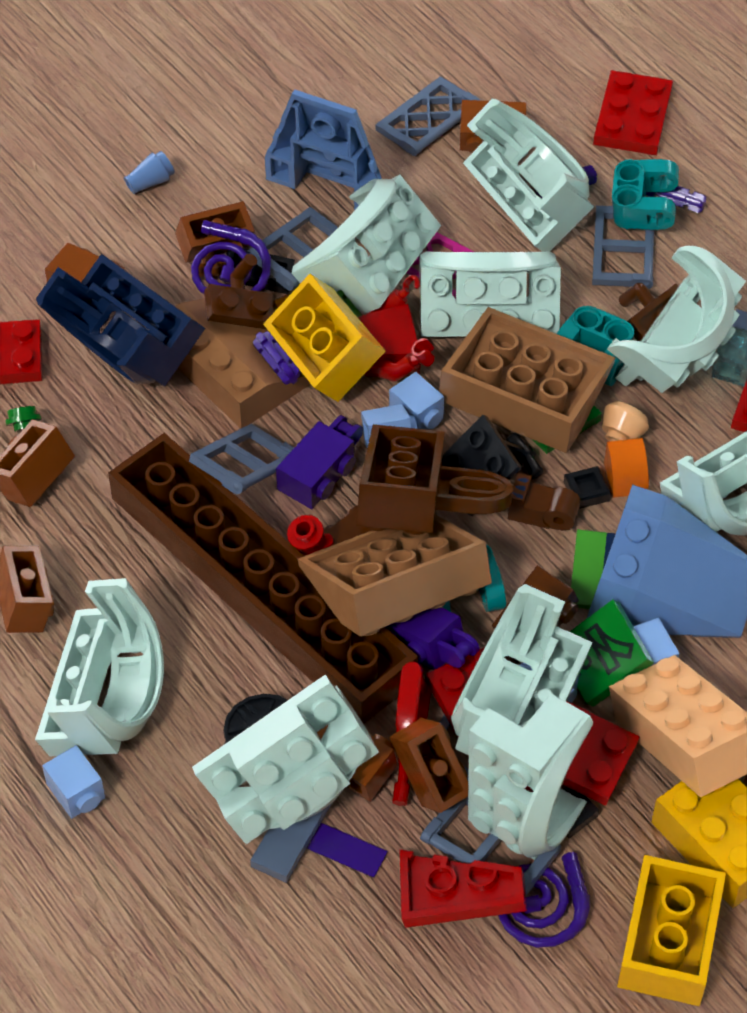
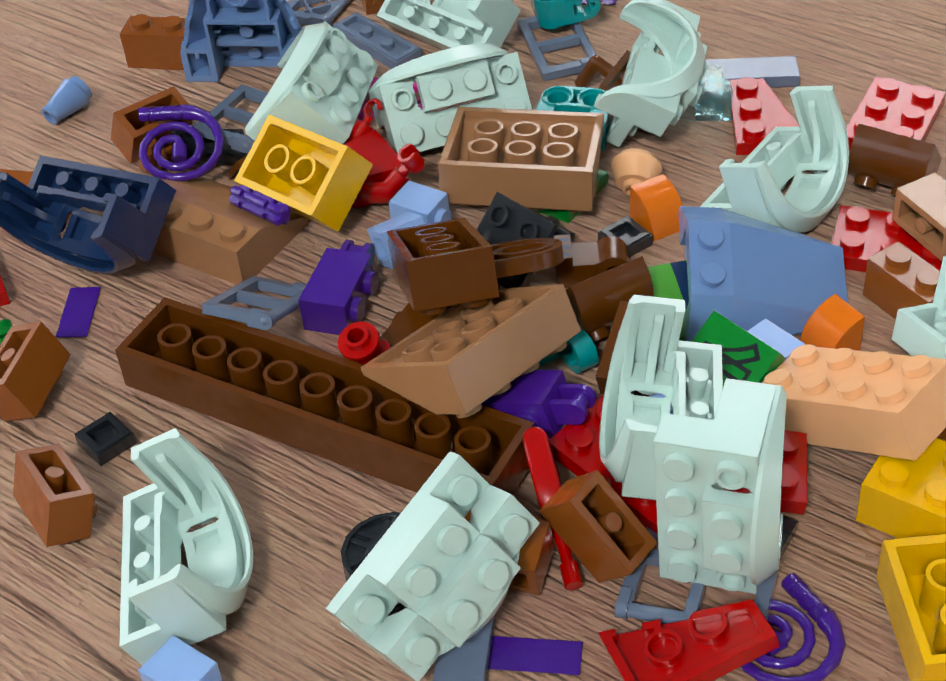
camera: 15 degrees left, 10 degrees down
reddish brown plate [204,254,275,329] -> none
none -> dark purple sticker [56,287,101,338]
none -> black tile [74,412,137,466]
none -> dark orange brick [120,14,186,70]
none -> sand blue tile [332,12,422,69]
none -> reddish brown brick [565,256,654,343]
none -> orange brick [800,294,865,351]

